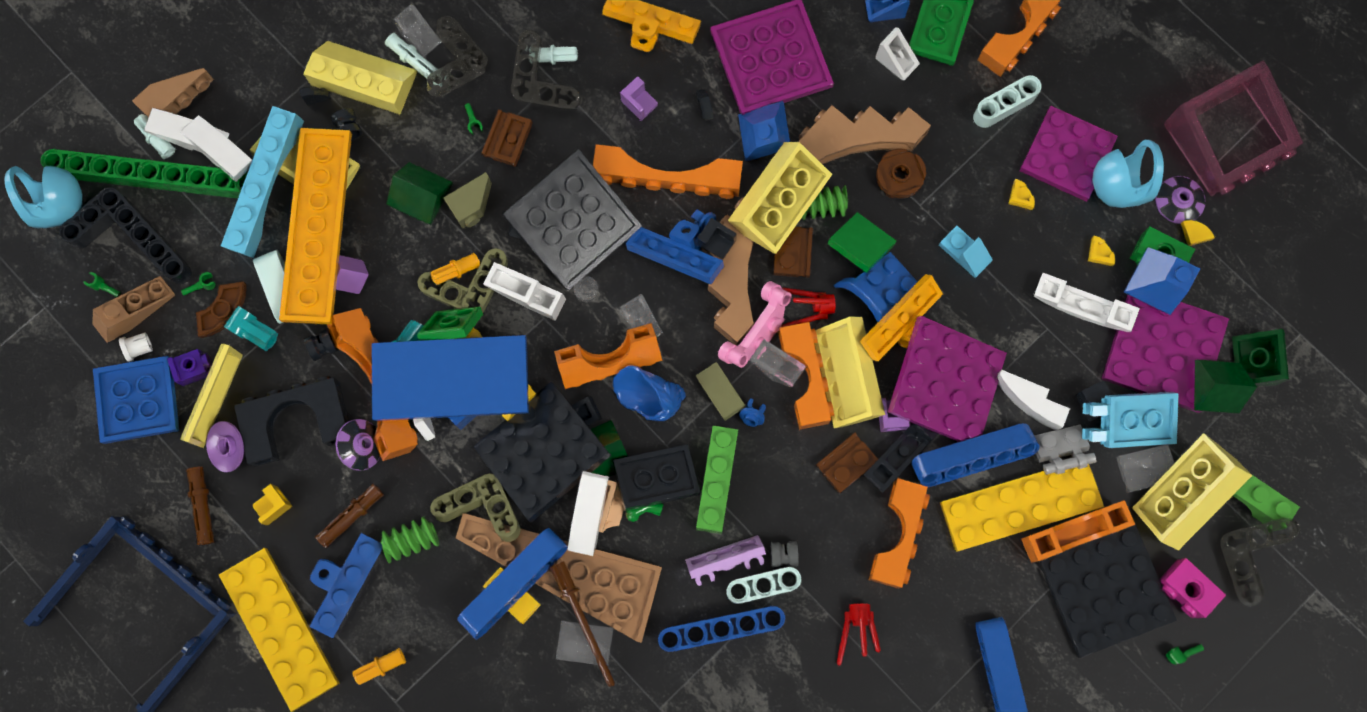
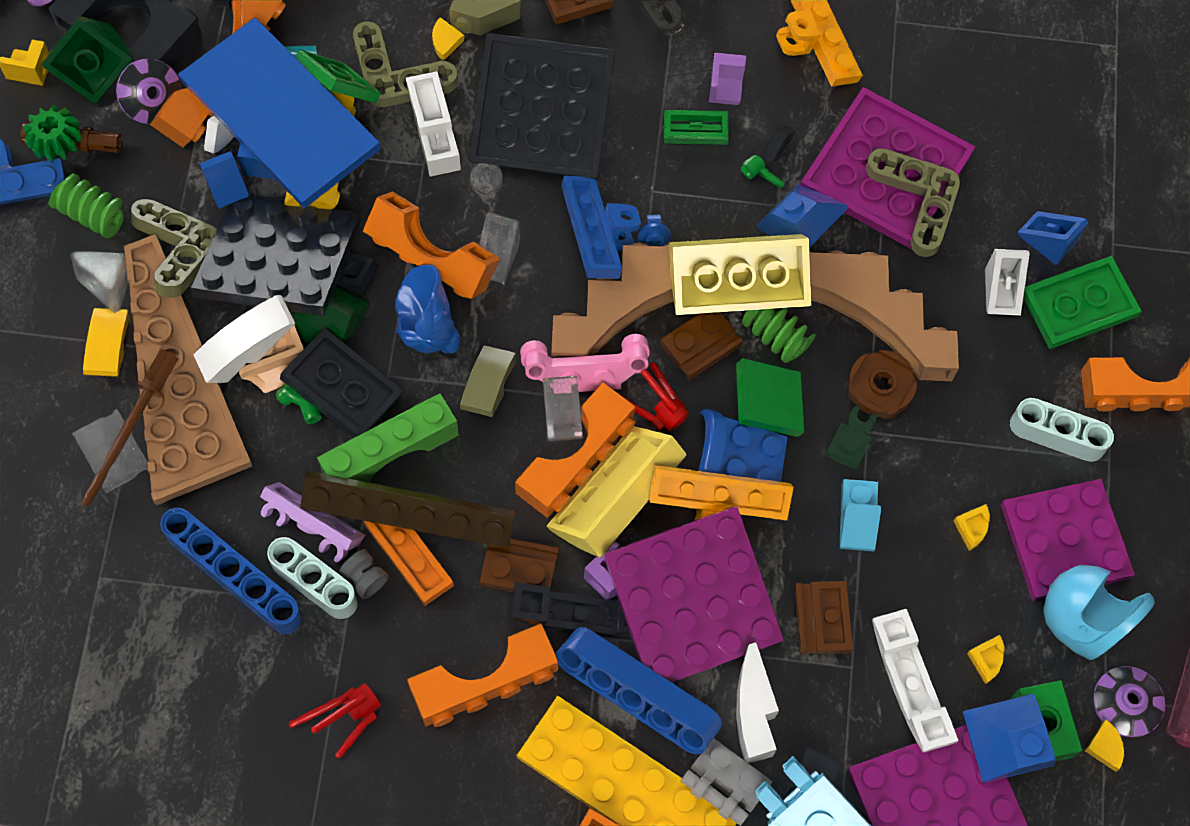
camera: 45 degrees right, 10 degrees down
light orange axle [430,253,480,285] -> none
blue beam [457,528,568,639] -> none
orange arch [593,145,743,199] -> none
black panel [697,218,737,260] -> none
blue plate [739,399,766,427] -> none
none -> green gear [23,104,82,163]
none -> dark green slope [41,16,133,104]
none -> clear slope [71,251,128,314]
none -> blue slope [199,151,249,208]
none -> dark brown plate [300,471,515,548]
none -> orange plate [364,521,454,606]
none -> yellow tile [432,18,464,61]
none -> green tile [664,110,728,145]
none -> green hand [741,155,785,189]
none -> reddish brown plate [794,581,853,655]
none -> clear green plate [825,406,876,470]
none -> olive beam [866,149,960,257]

